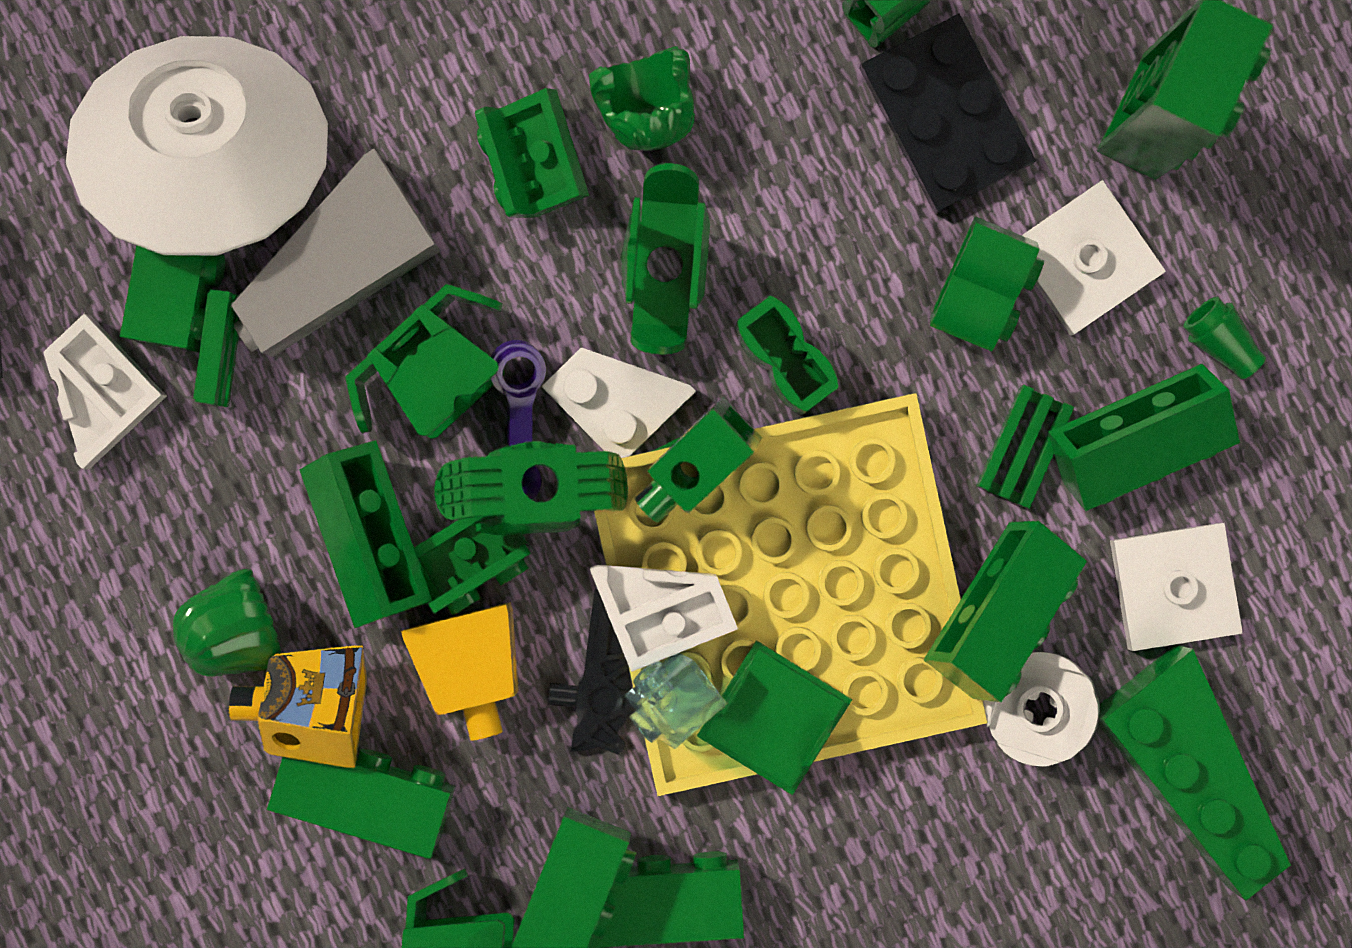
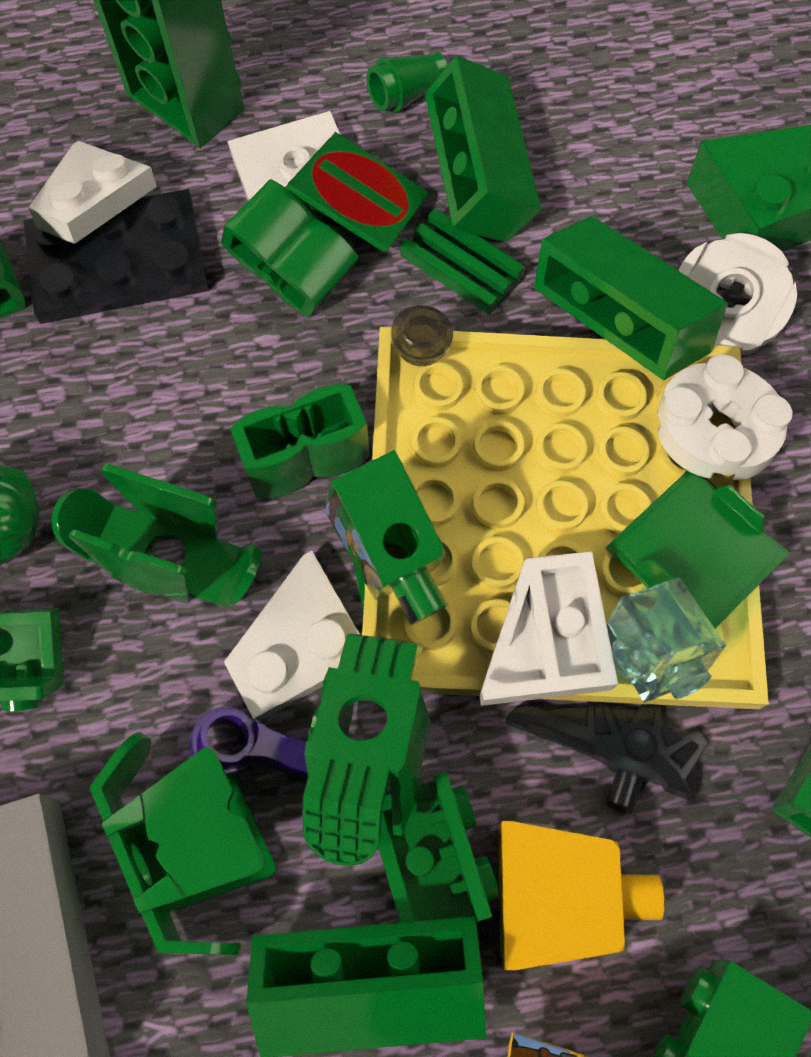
camera: 70 degrees left, 20 degrees down
white plate [1110,523,1243,651] -> none
none -> white wing [29,141,157,244]
none -> piece [286,132,429,252]
none -> clear smoke plate [391,305,453,366]
none -> white plate [656,354,793,481]

